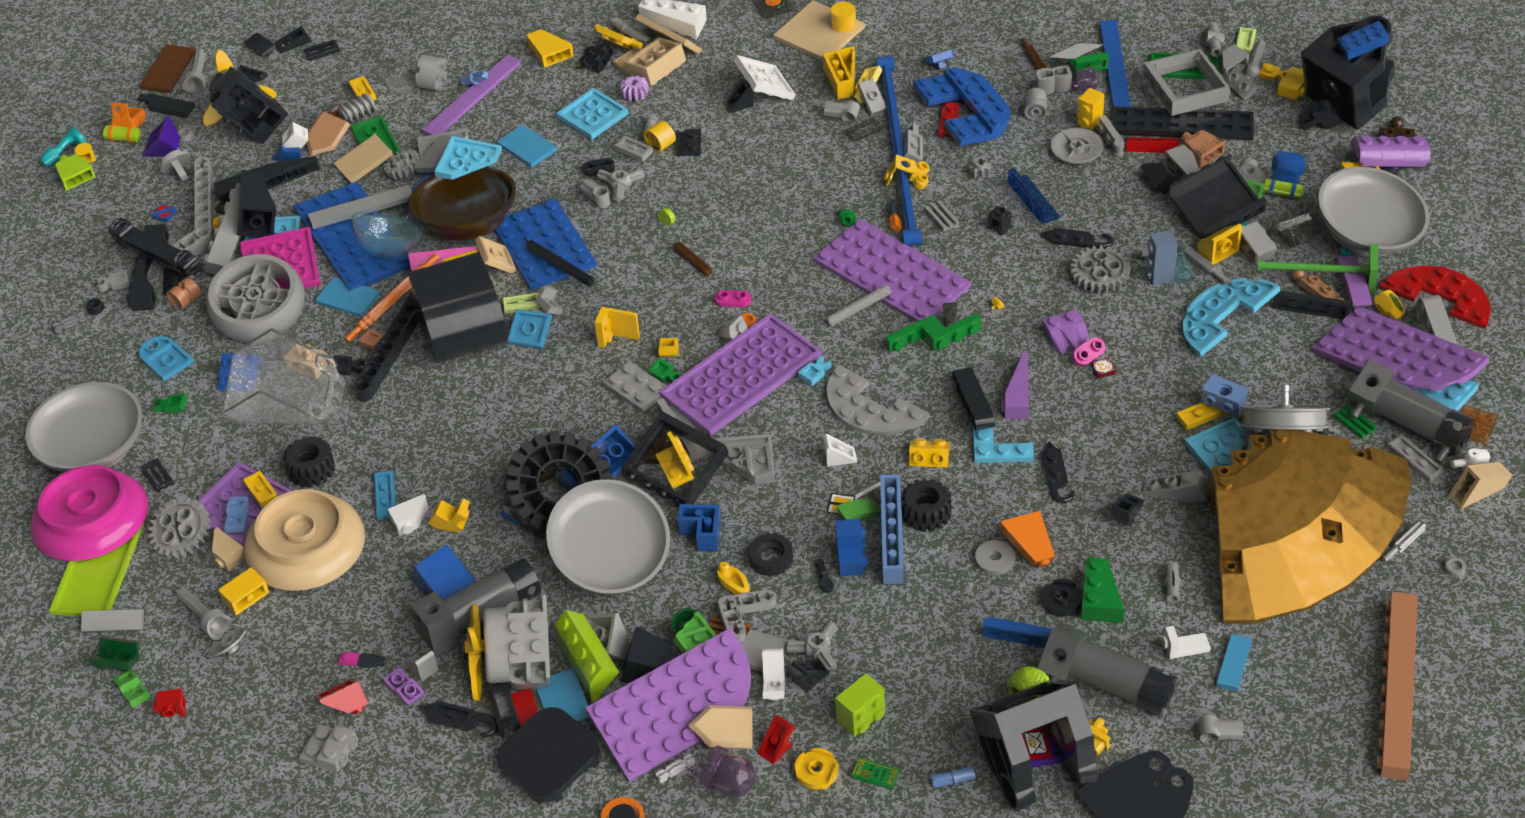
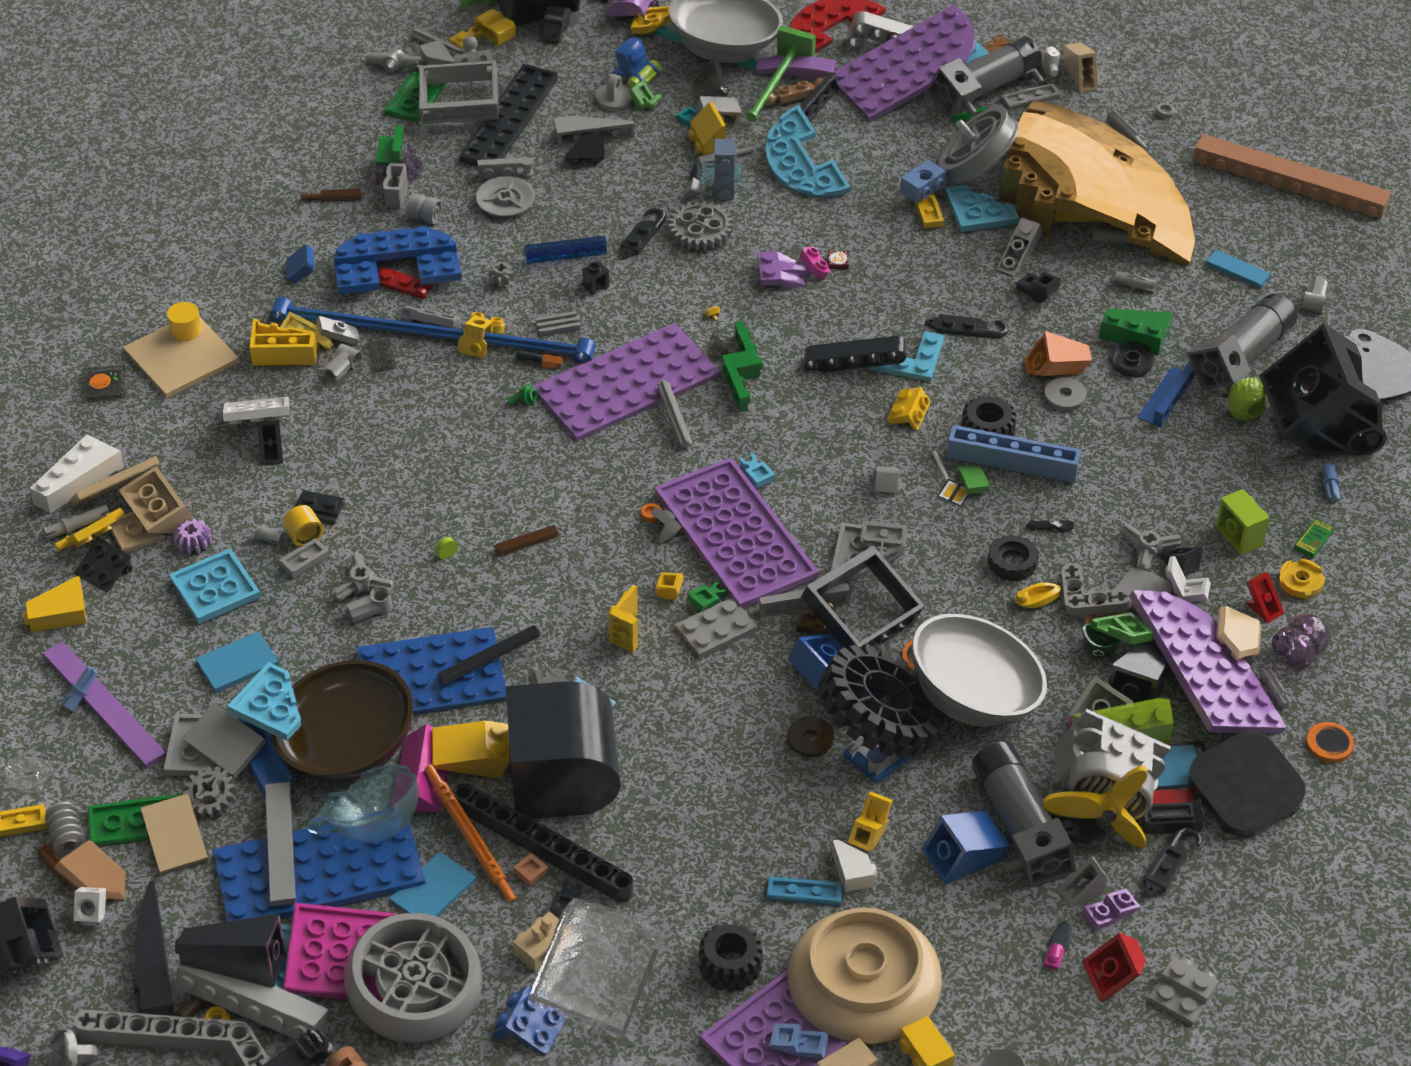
camera: 80 degrees left, 0 degrees up
yellow plate [243,471,278,508] -> none
blue slope [272,145,302,162] -> none
light grey brick [416,55,447,91] -> none
tan tile [475,236,516,273] -> none
black beam [582,158,615,177] -> none
yellow bracket [655,431,694,489] -> none
blue brick [678,504,721,551] -> none
dark pink plate [715,290,751,307] -> none
light grey plate [827,365,930,436] -> none
blue brick [835,519,868,577] -> none
medium lavender slope [1001,351,1029,419] -> none
white sticker [1050,43,1102,59] -> none
yellow brick [1076,88,1104,130] -> none
blue tile [1100,20,1131,107] -> none
red slope [1126,137,1180,153] -> none
white bracket [1162,626,1211,659] -> none
black panel [1168,154,1267,239] -> none
nougat torso [1181,130,1225,168] -> none
yellowish green tile [1236,27,1256,54] -> none
yellow rock [1372,290,1405,319] -> none

